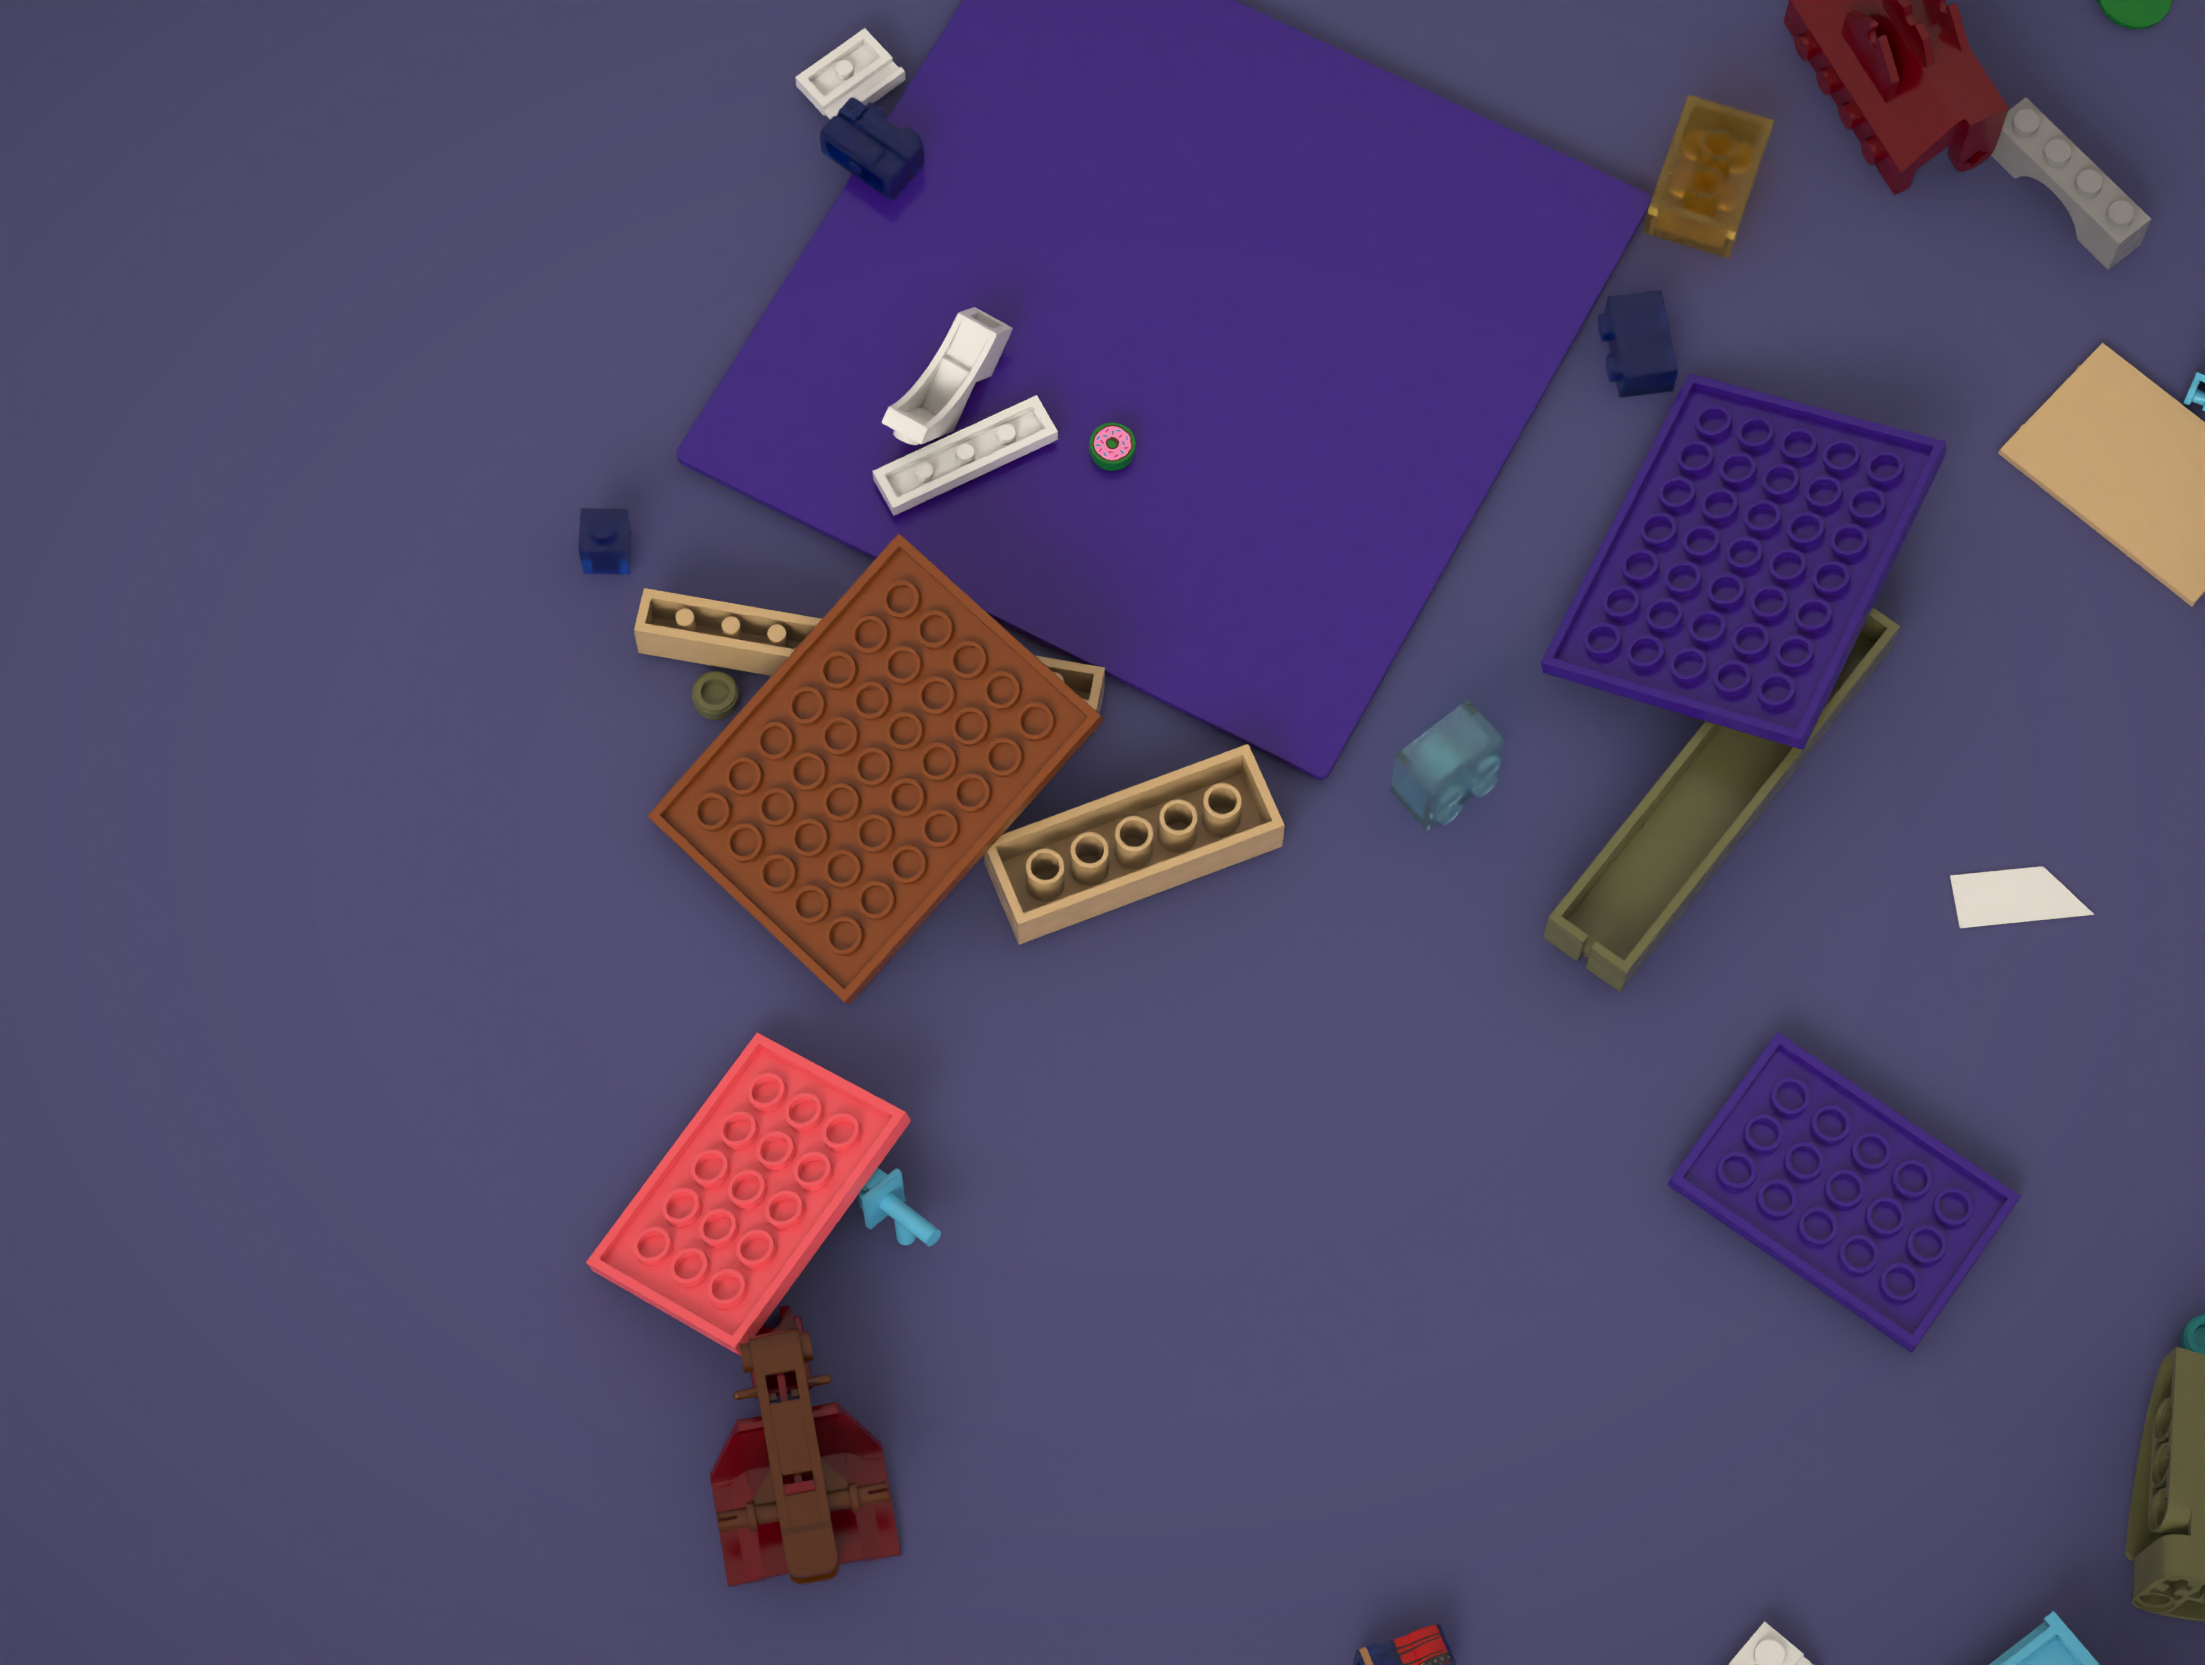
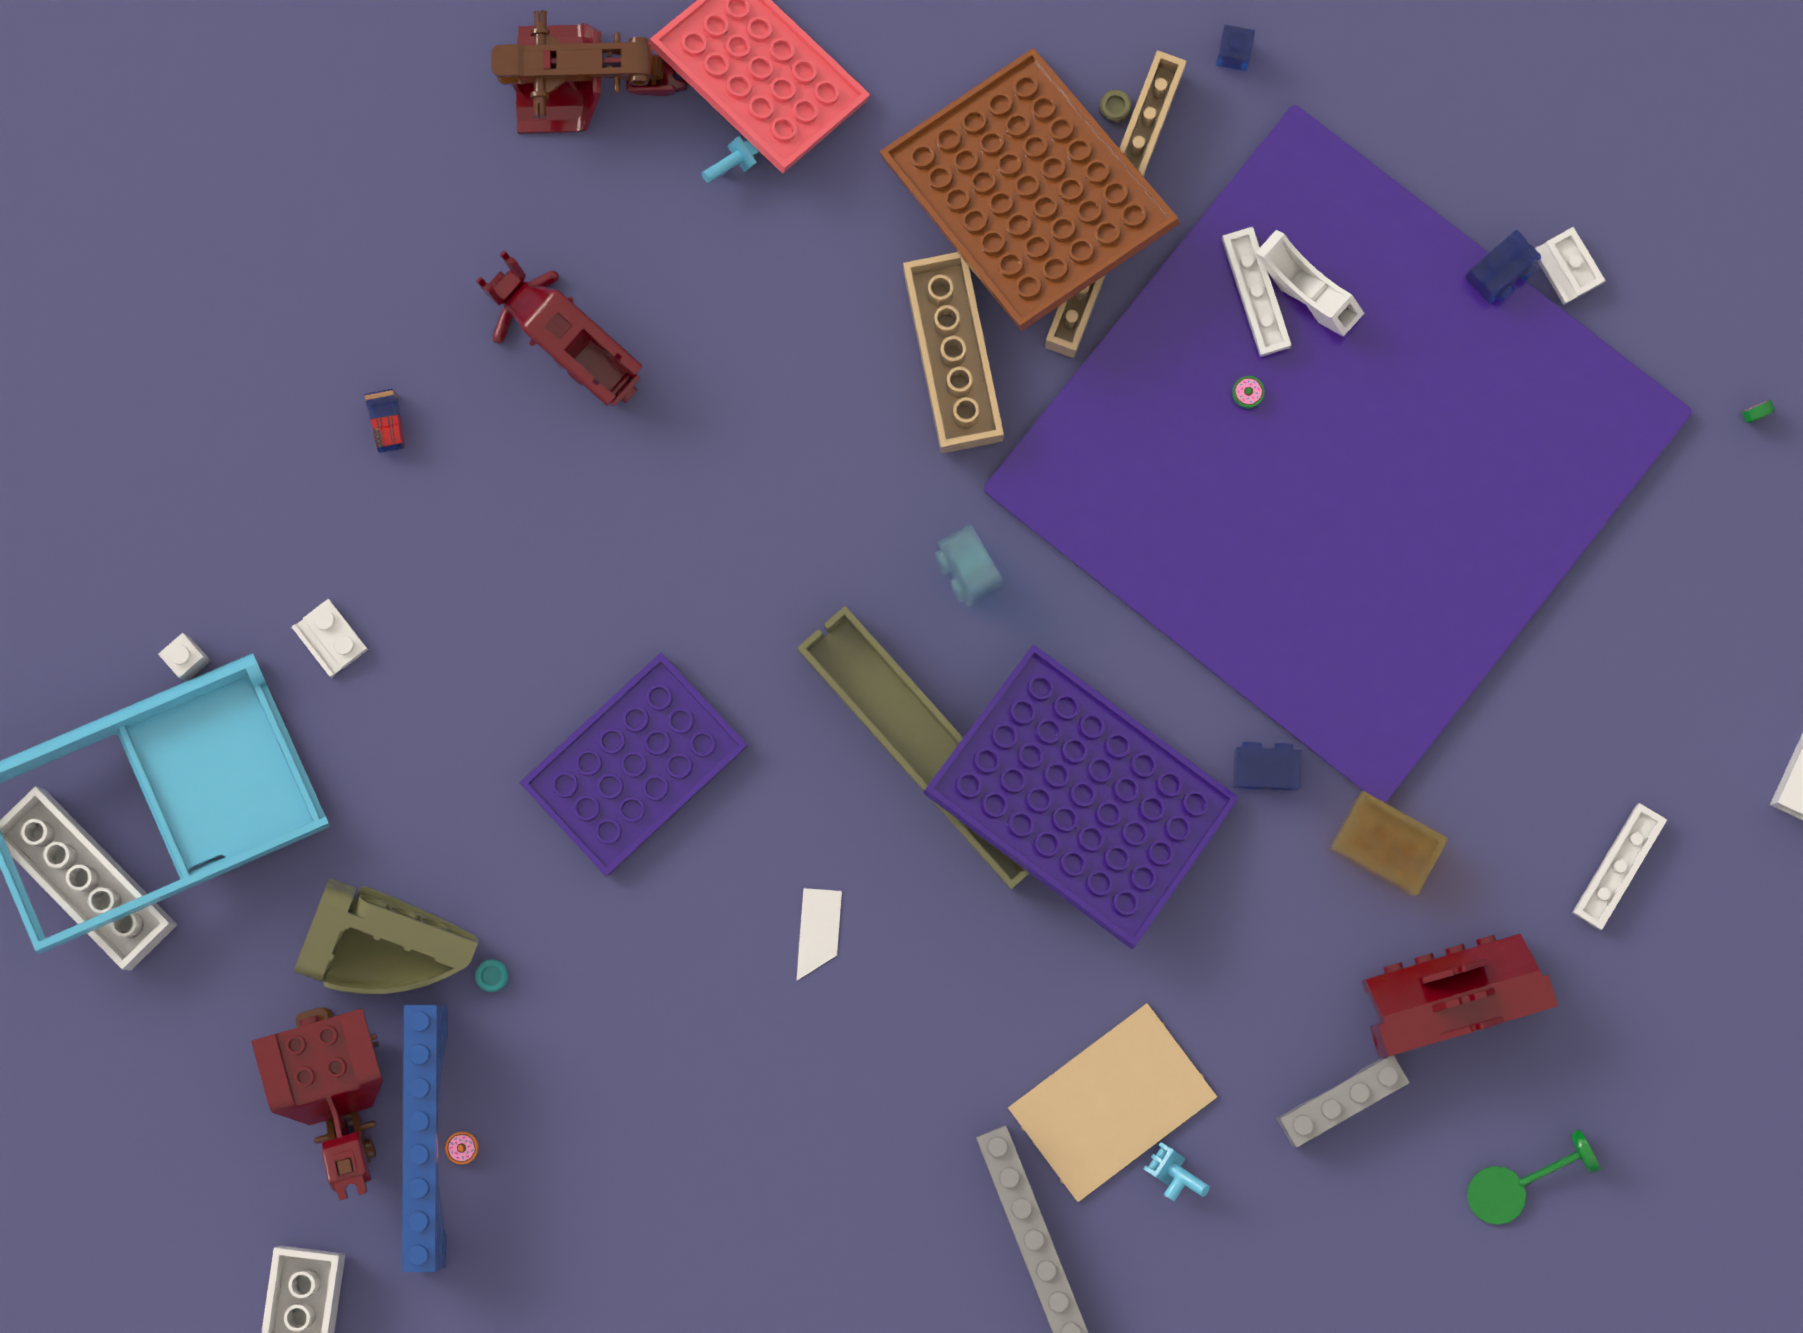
camera: 105 degrees right, 15 degrees up
none -> dark red piece [476,250,643,407]

